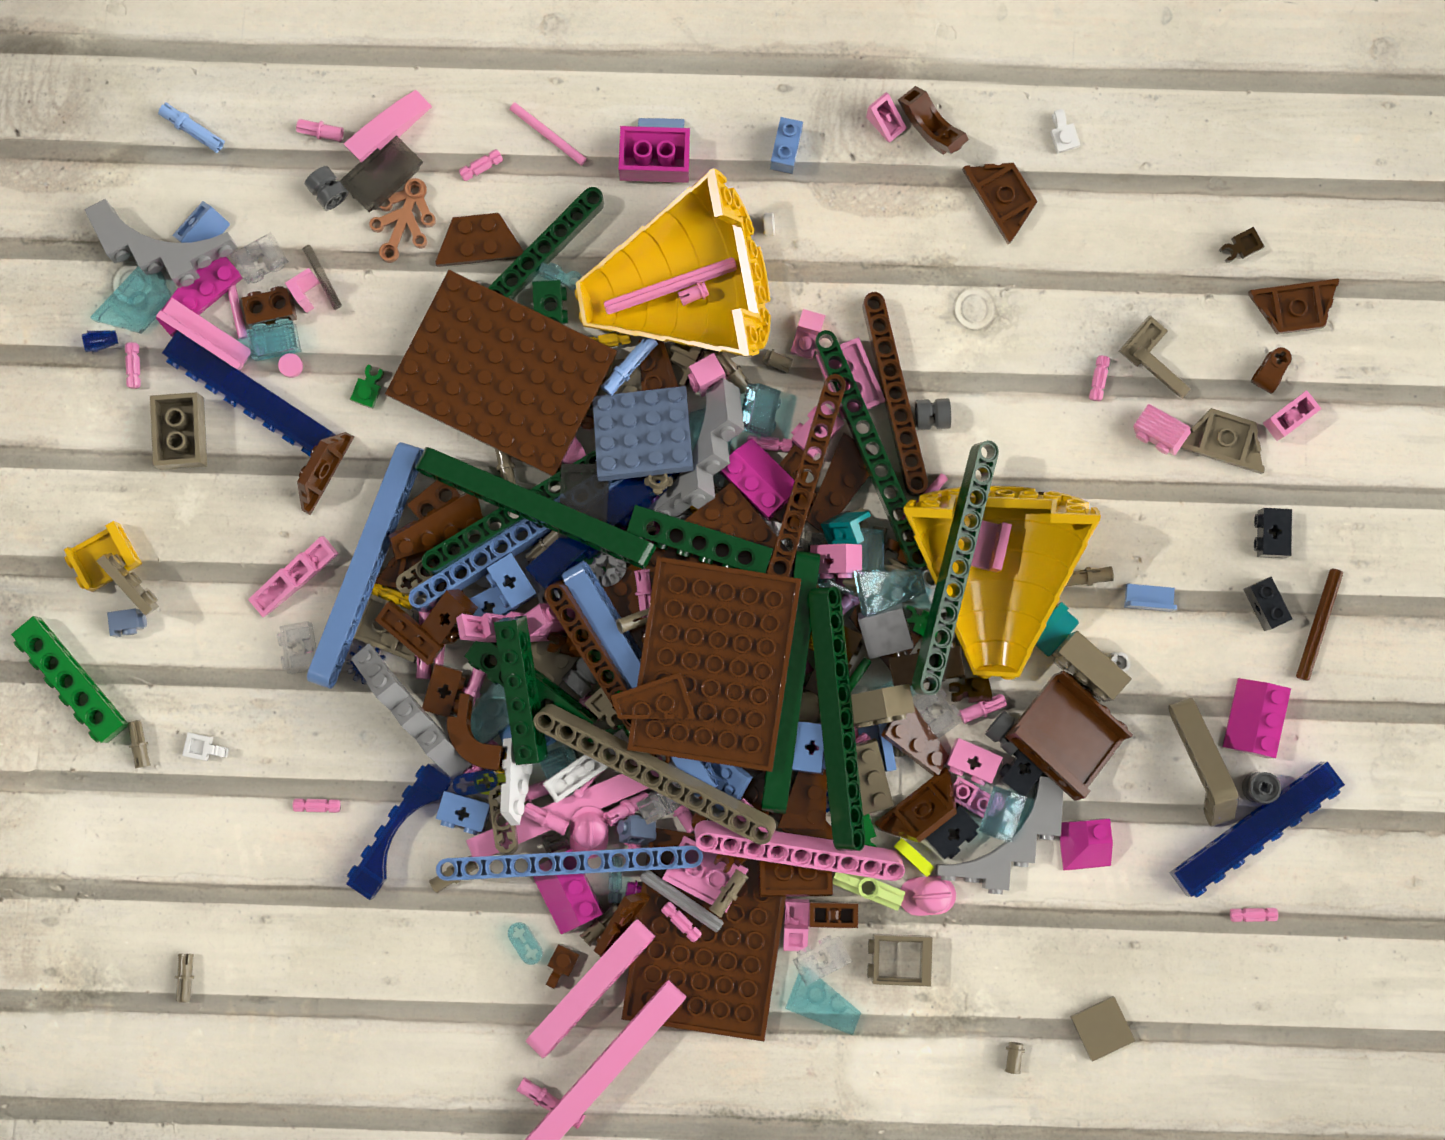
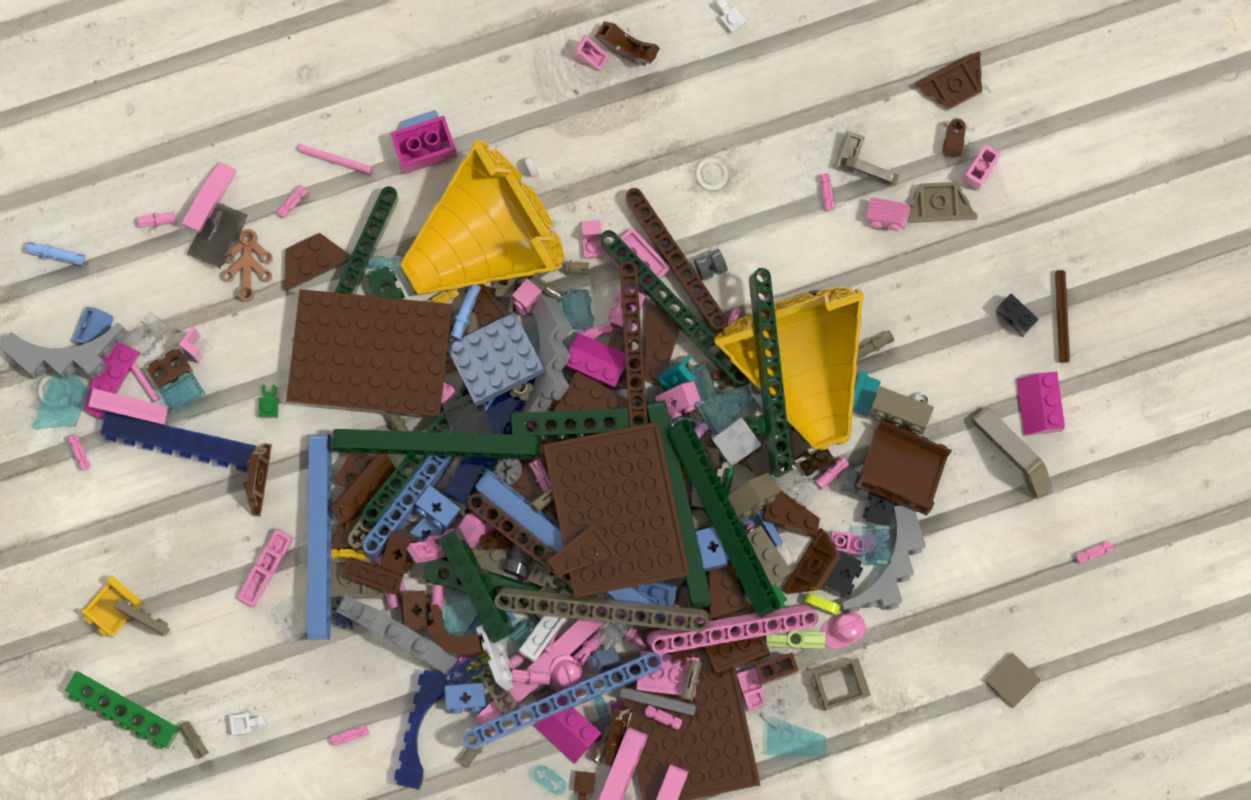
camera: 20 degrees left, 5 degrees down
clear blue cone [82,330,119,353] -> none
sand blue brick [107,608,147,638] -> none
dark tan brick [150,392,207,470] -> none
bright pink tile [278,353,303,378] -> none
clear smoke bar [302,245,342,310] -> none
dark grey wheel [304,166,349,211] -> none
bright pink axle [604,257,737,314] -> none
bright pink pin [678,282,709,306] -> none
medium blue brick [770,117,803,174] -> none
bright pink brick [945,738,1003,786] -> none
reddish brown wing [962,162,1038,244] -> none
bright pink panel [971,520,1012,572] -> none
dark tan pin [1005,1042,1025,1074] -> none
dark pink slope [1059,818,1113,870] -> none
medium blue panel [1124,584,1177,612] -> none
clear blue brick [1169,761,1345,898] -> none
dark brown plate [1219,227,1265,263] -> none
dark grey wheel [1242,772,1281,803] -> none
black brick [1254,508,1292,558] -> none

